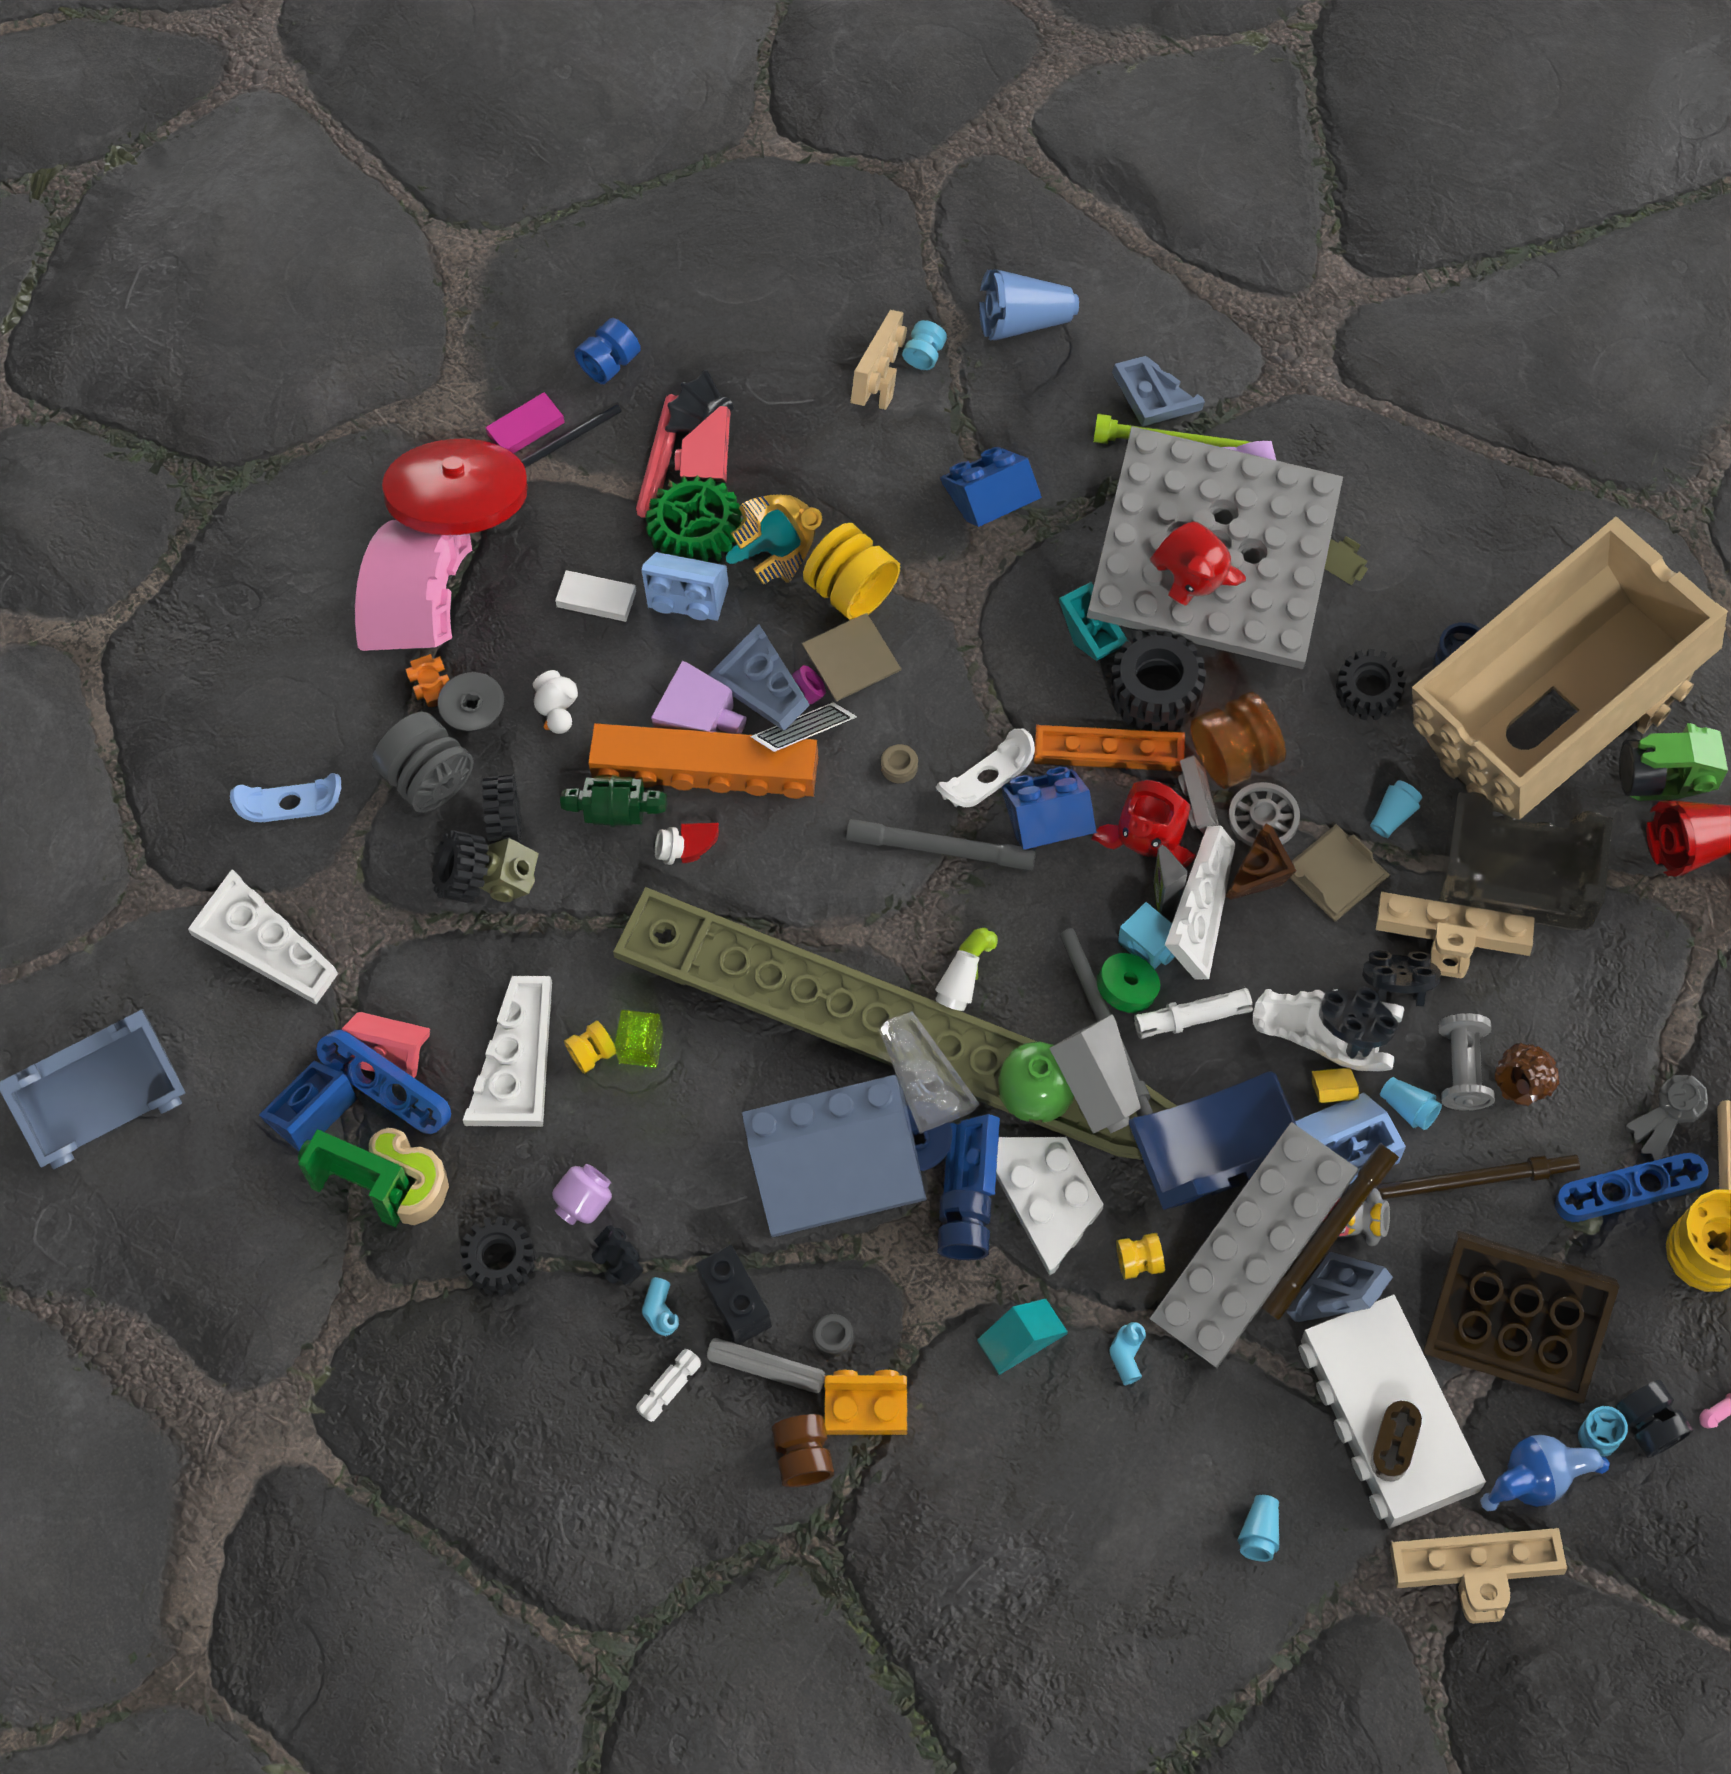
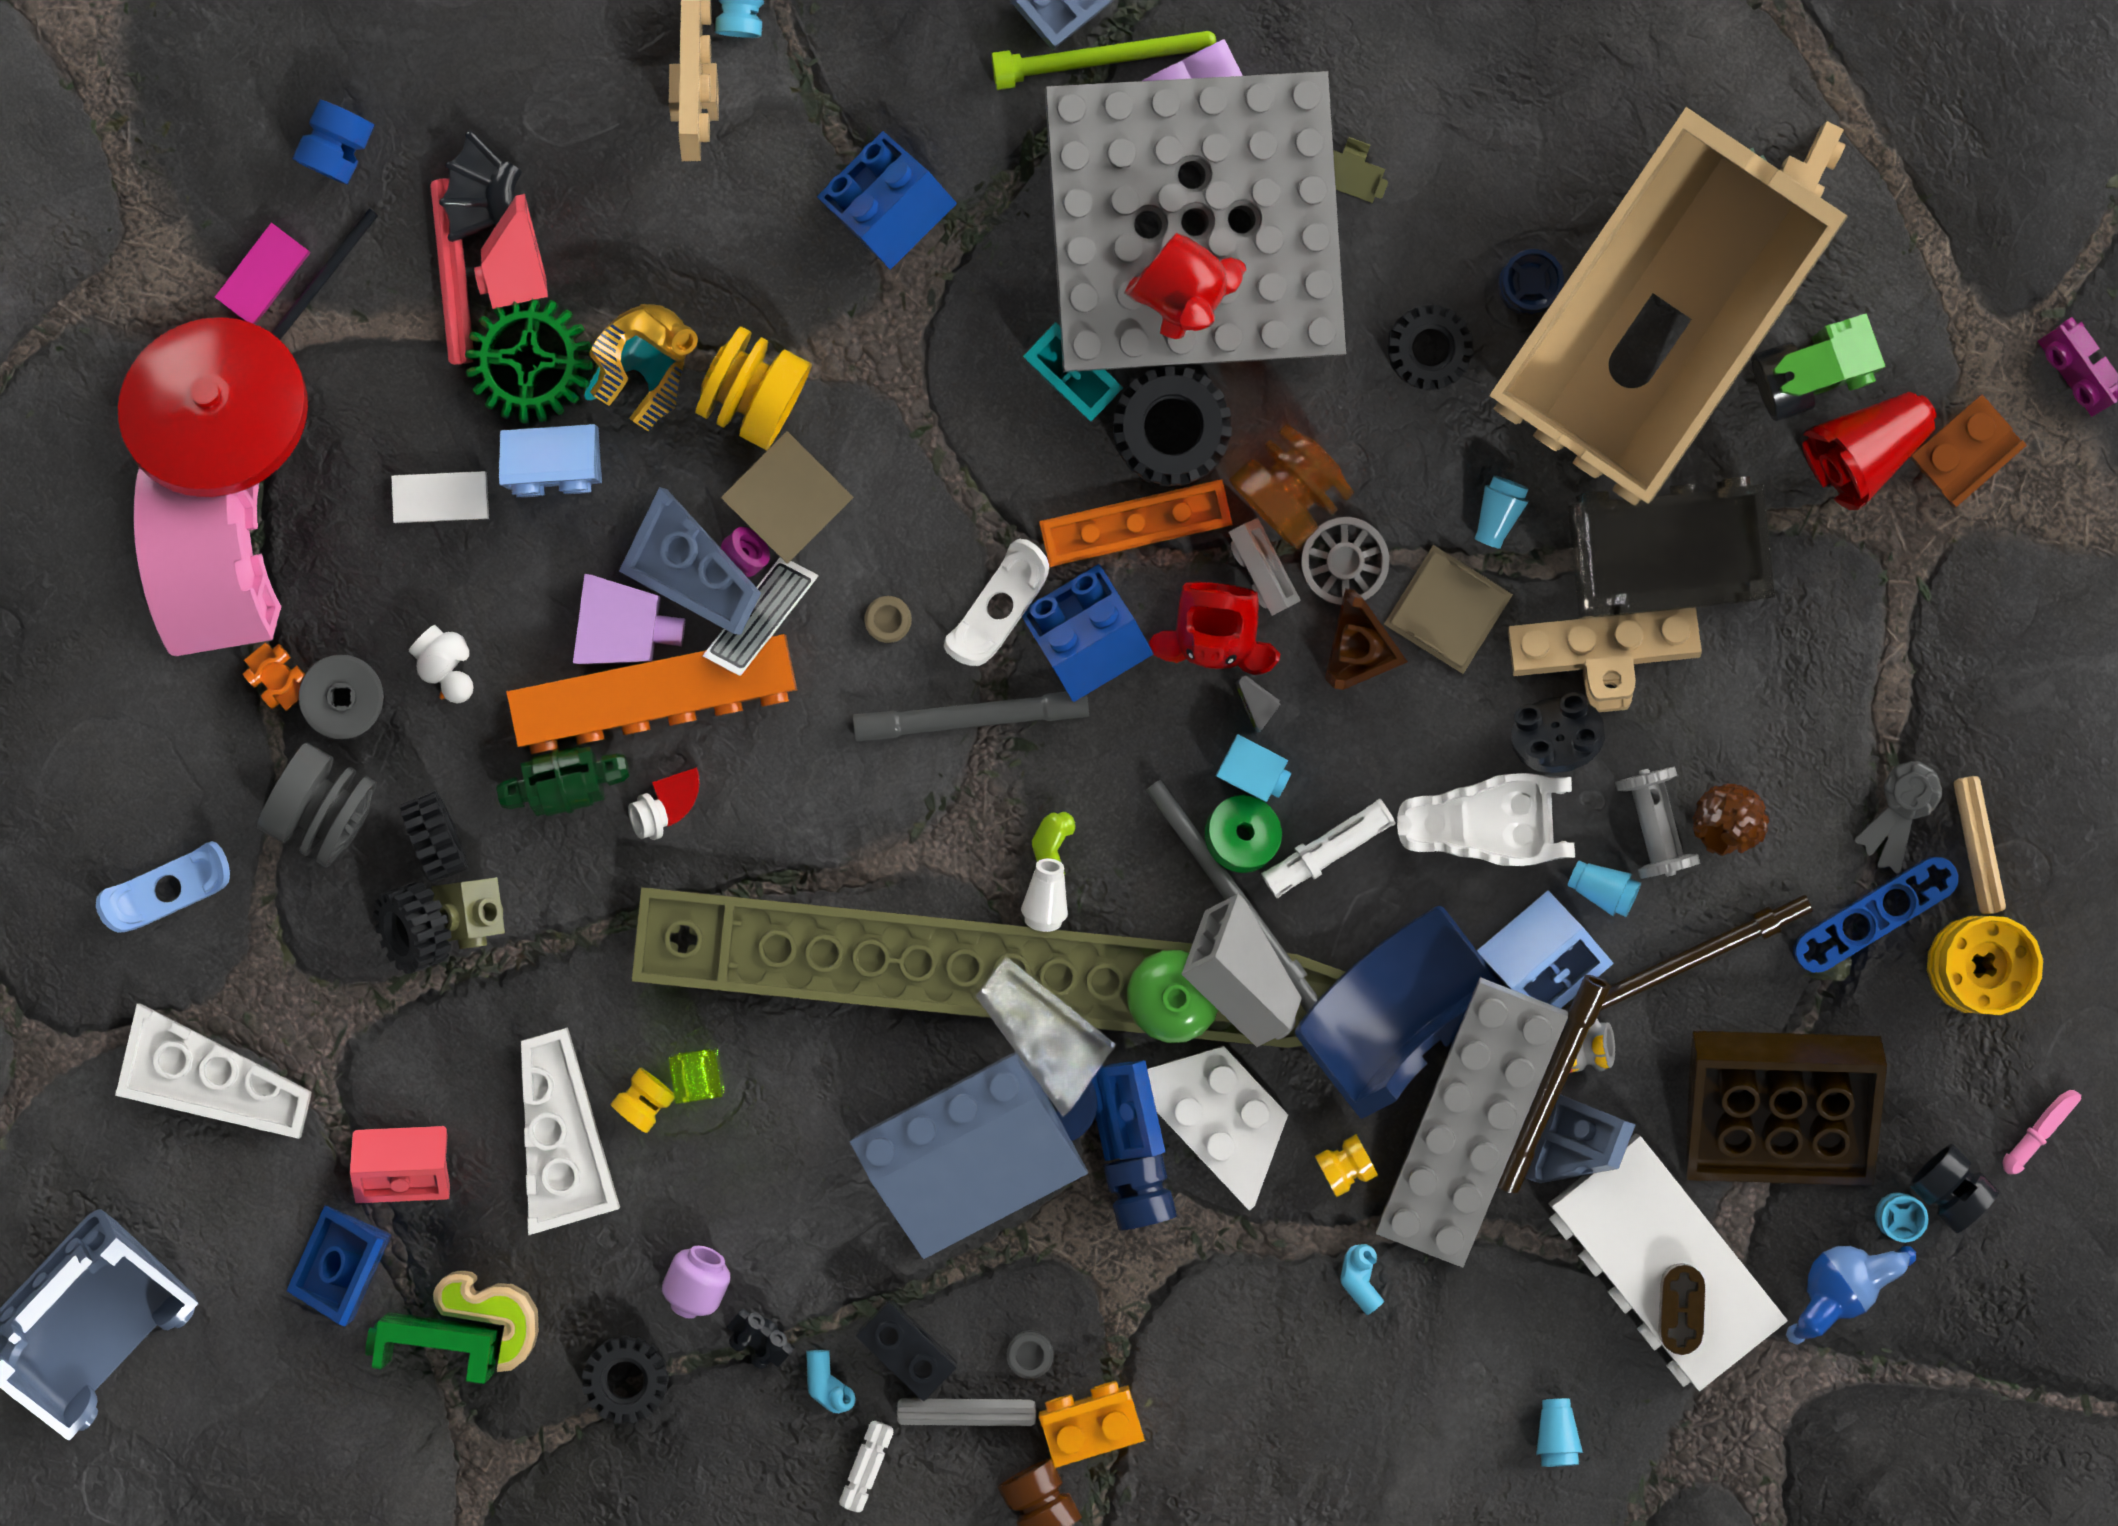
camera: 20 degrees left, 25 degrees up
blue beam [316,1030,451,1134] -> none
teal slope [977,1299,1068,1375] -> none
white wing [1165,826,1235,980] -> none
yellow tile [1312,1068,1359,1103] -> none
black plate [1319,987,1398,1058] -> none
tan plate [1390,1528,1567,1623] -> none

